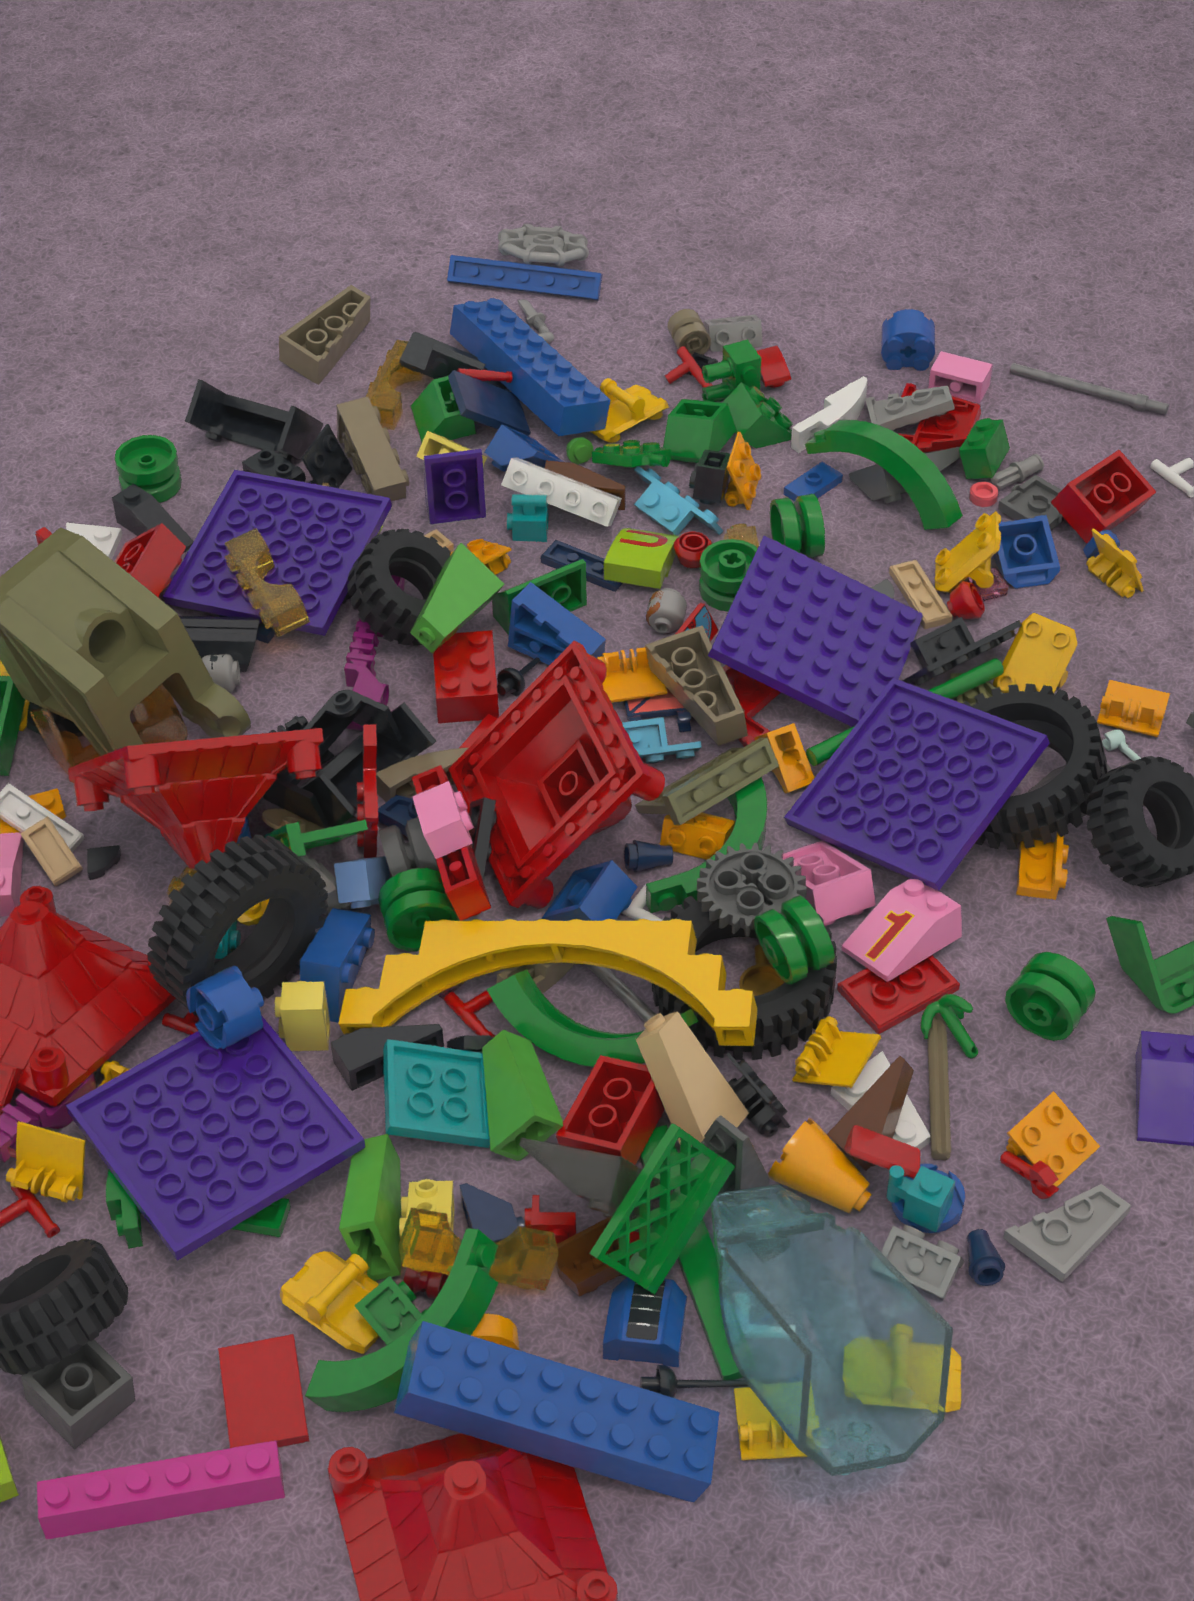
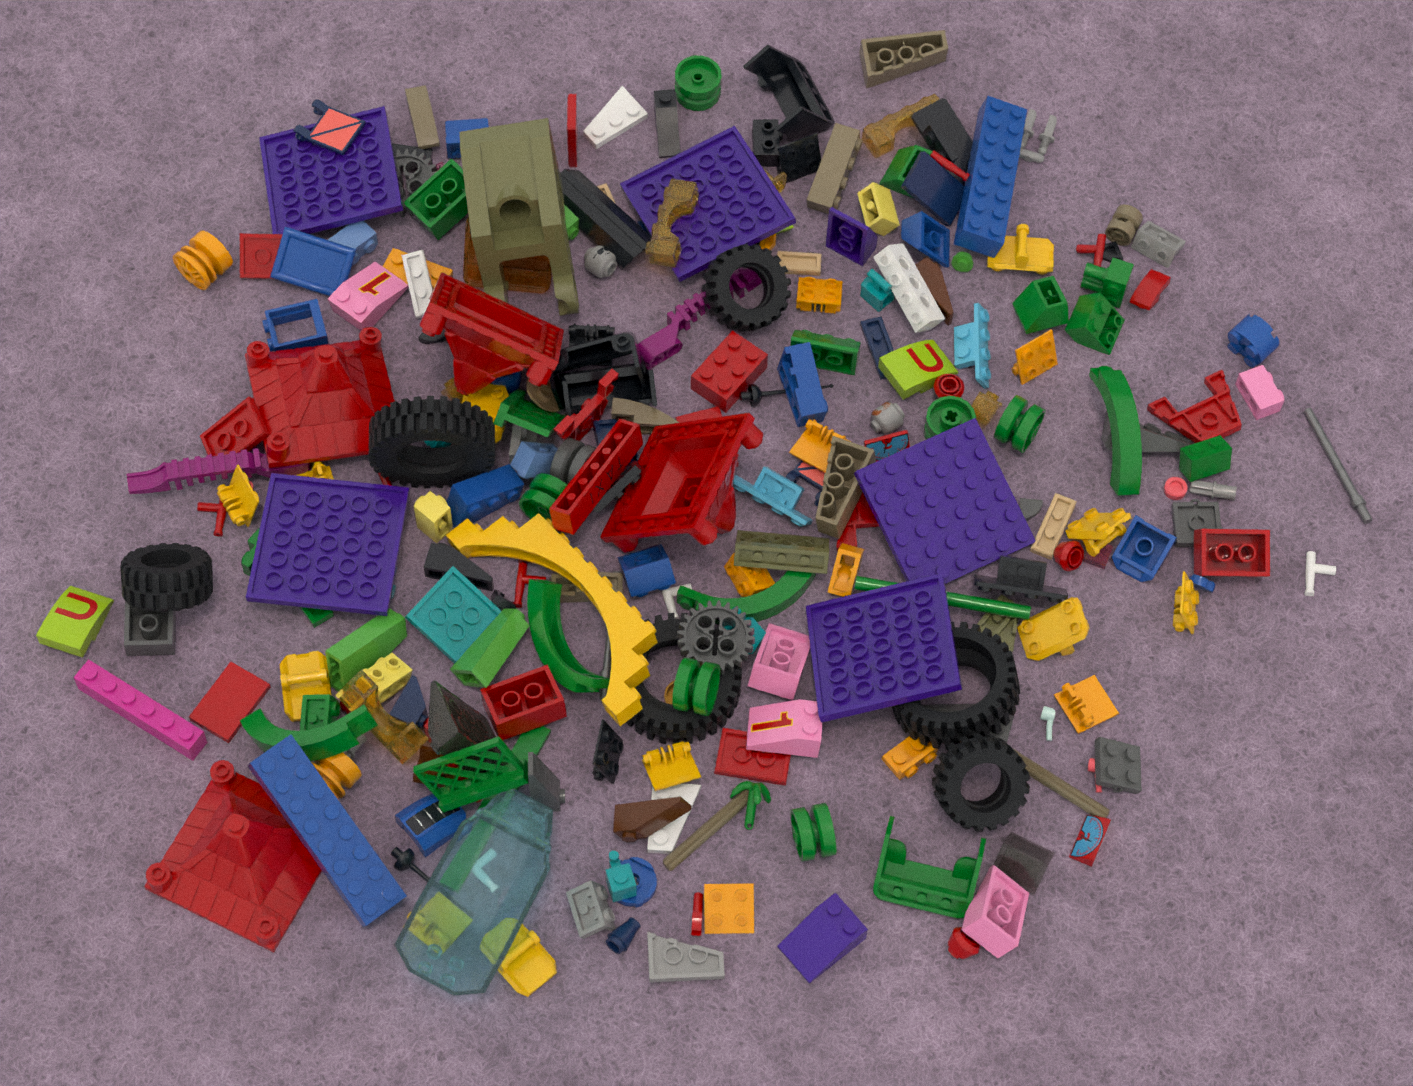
camera: 40 degrees right, 15 degrees up
tan tile [20,816,83,887] -> none
red brick [114,523,186,599] -> none
blue brick [186,965,264,1049] -> none
bright green slope [410,543,505,653] -> none
bright pink brick [412,781,474,859] -> none
blue plate [447,255,603,300] -> none
light grey plate [498,224,589,266] -> none
green plate [592,440,671,468] -> none
dark blue cone [624,840,673,872] -> none
tan slope [636,1011,749,1147] -> none
black brick [689,449,731,505] -> none
light orange cone [768,1118,872,1213] -> none
blue plate [784,461,843,502] -> none
white slope [791,376,868,453] -> none
red slope [844,1125,921,1179] -> none
light grey wing [865,386,955,431] -> none

